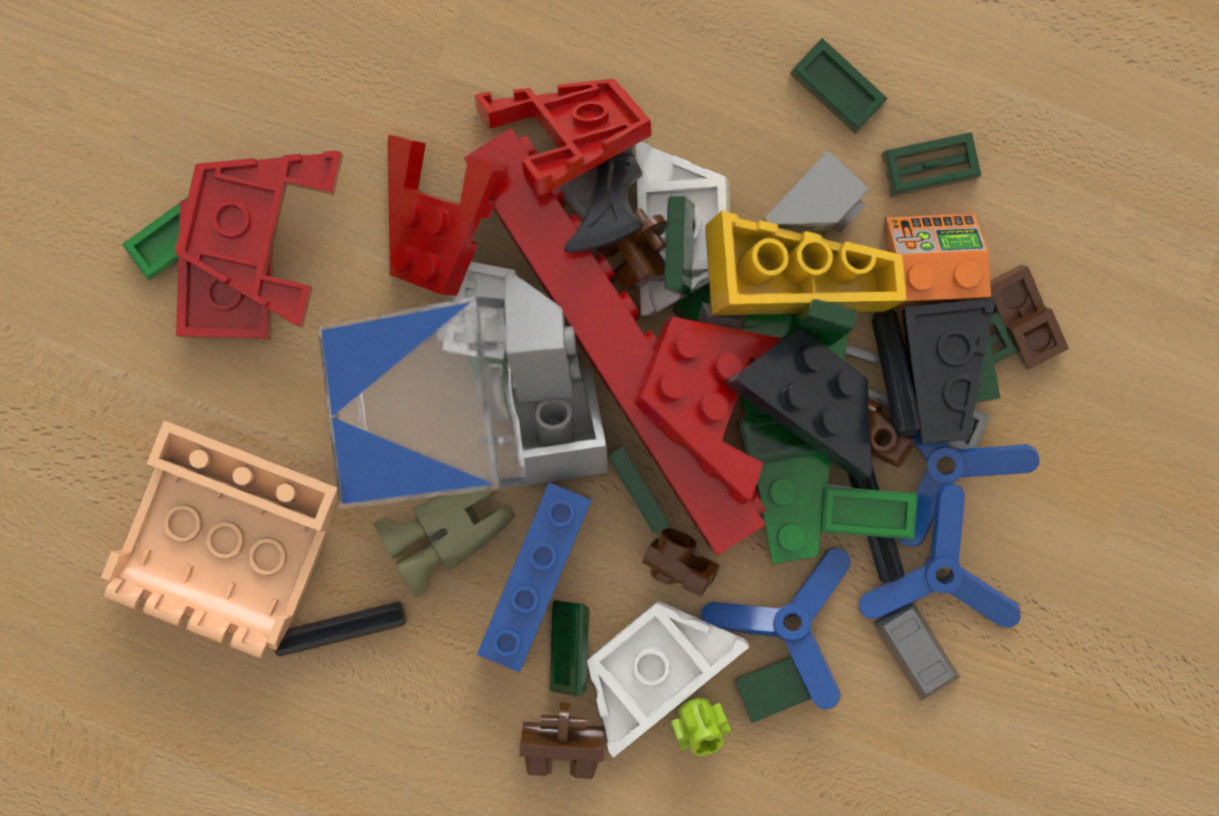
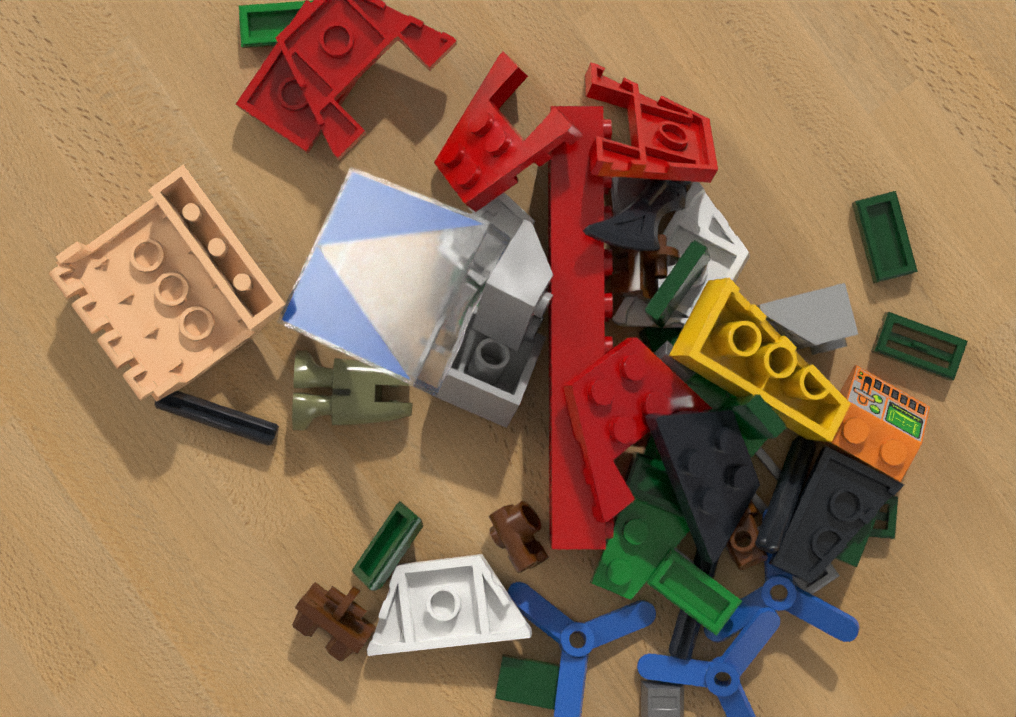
camera: 30 degrees right, 0 degrees up
blue piece [477,482,592,673] -> none
dark green tile [608,446,670,533] -> none
lime gear [671,698,731,756] -> none
reddish brown slope [990,265,1069,369] -> none

